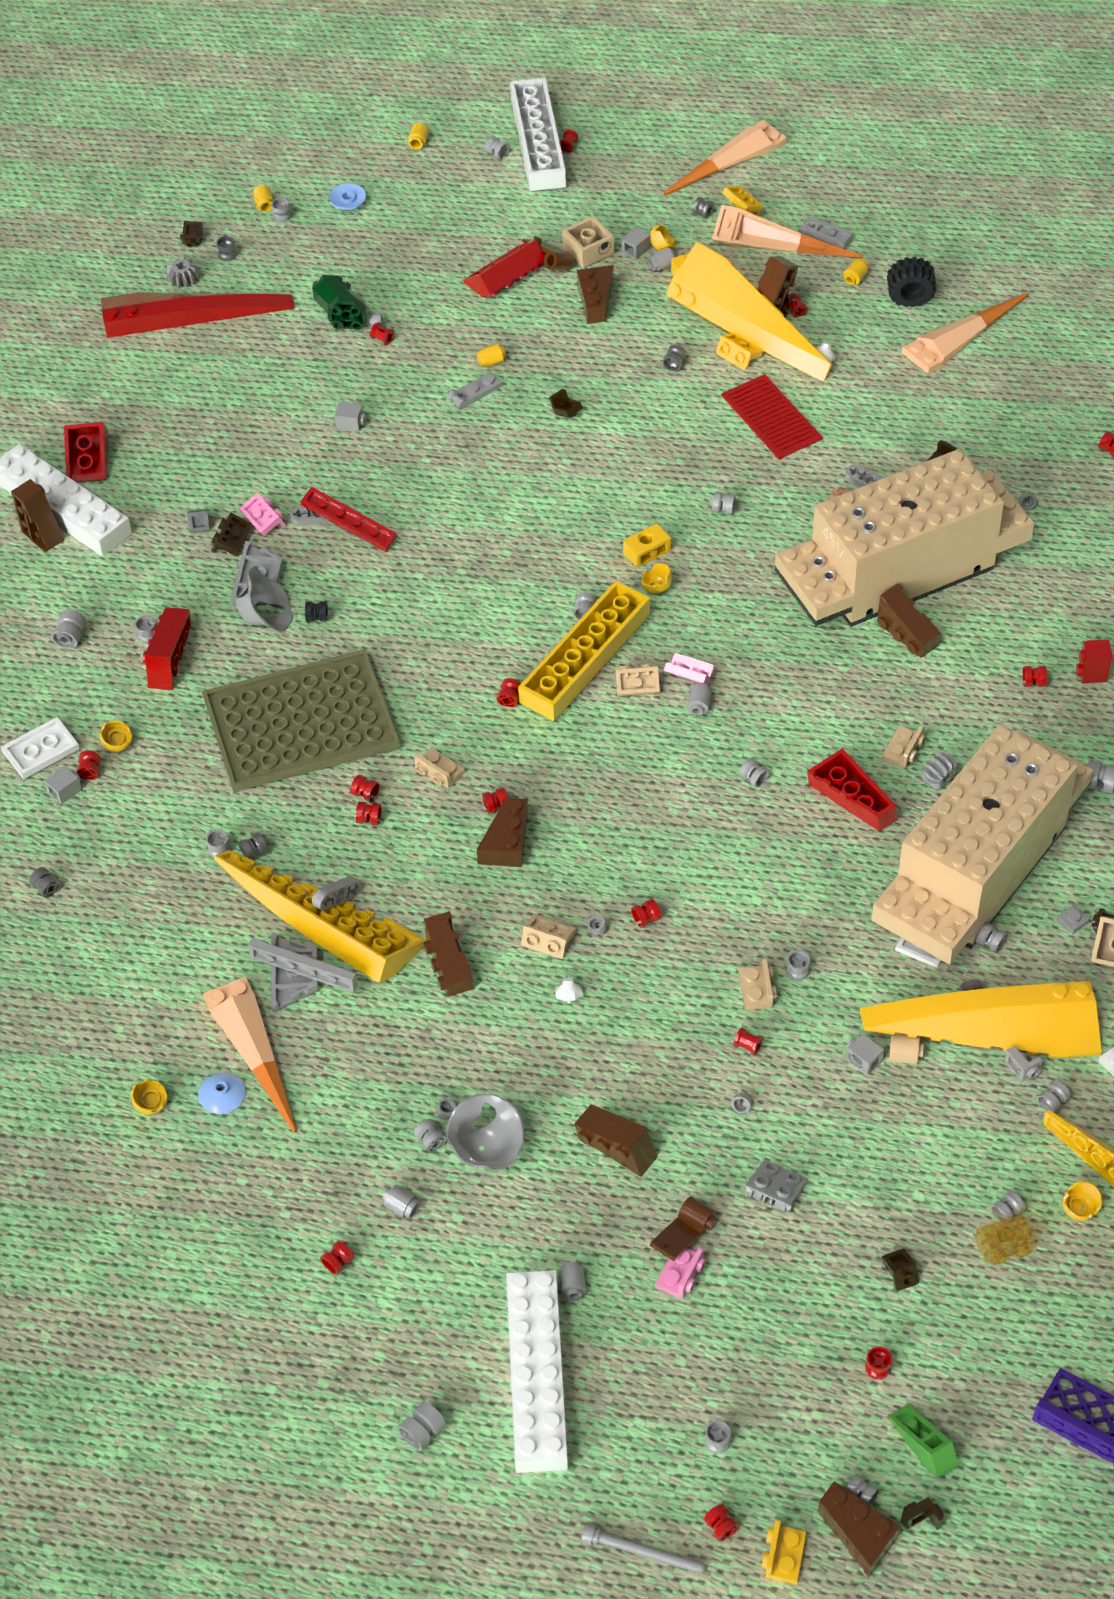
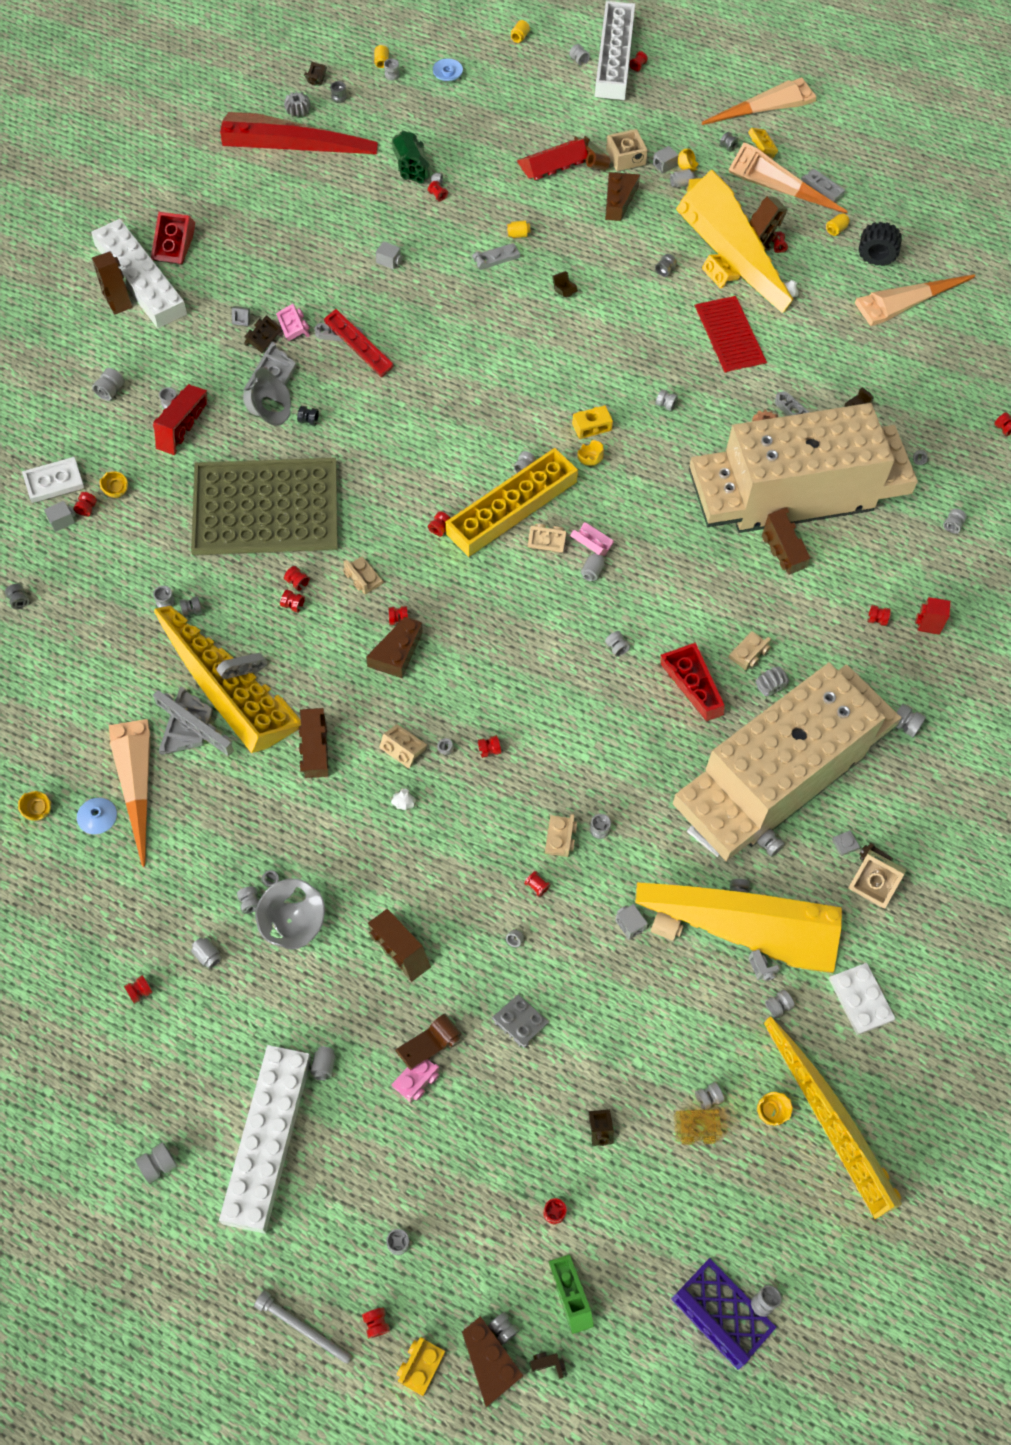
camera: 10 degrees right, 10 degrees up
none -> light grey wheel [943,509,967,534]

